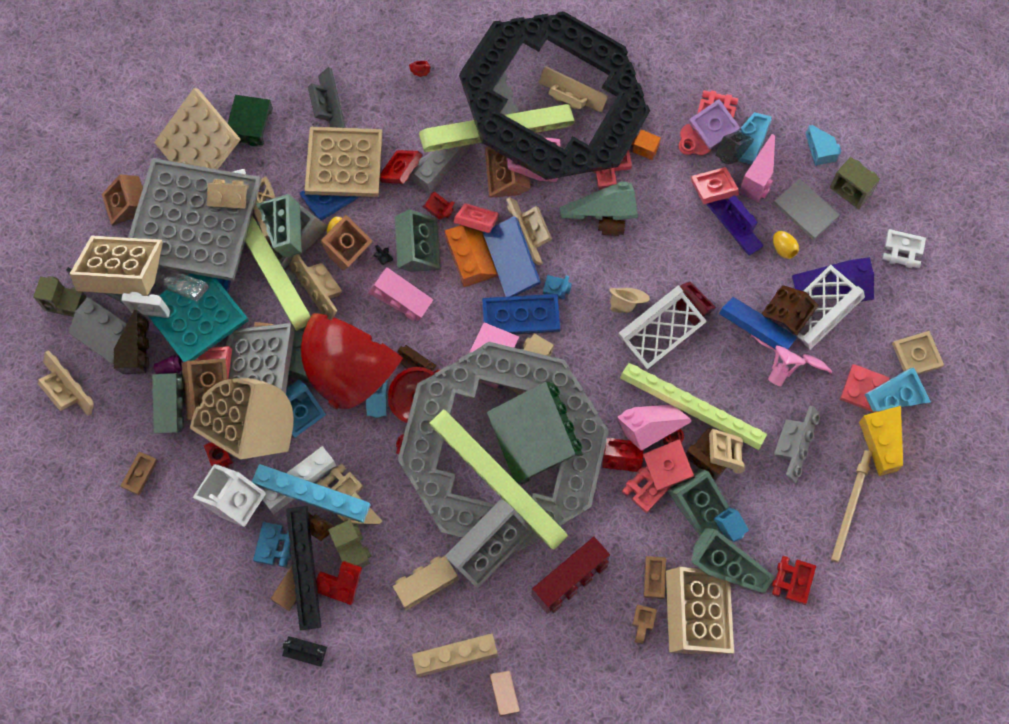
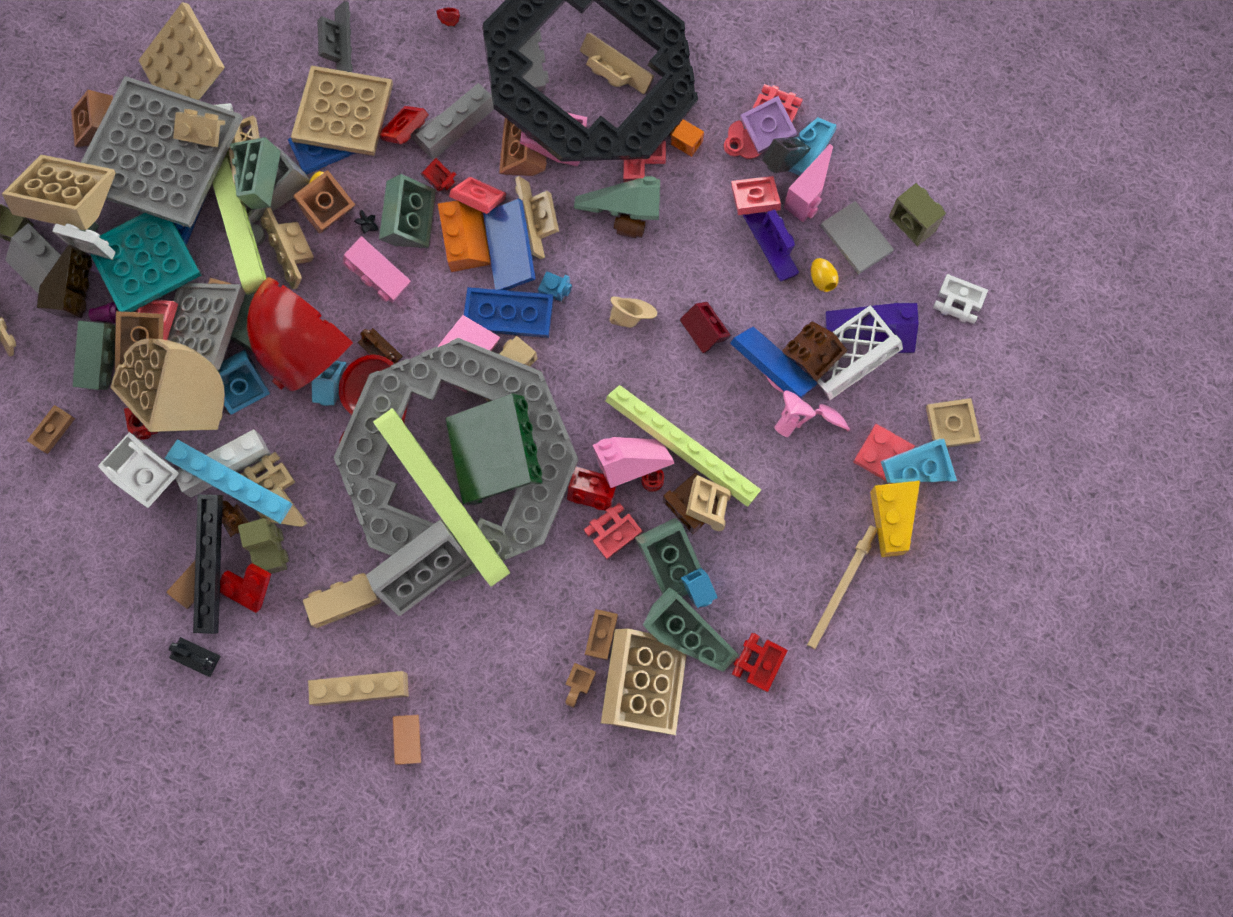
camera: 10 degrees right, 5 degrees up
clear plate [154,268,209,301] -> none
dark green panel [228,95,273,146] -> none
dark azure plate [253,522,291,568] -> none
yellowish green beam [419,104,575,152] -> none
dark red brick [531,536,610,614] -> none
white fence [618,285,707,369] -> none
coral plate [643,439,695,491] -> none
light grey bracket [774,406,820,483] -> none
medium azure slope [806,125,841,166] -> none

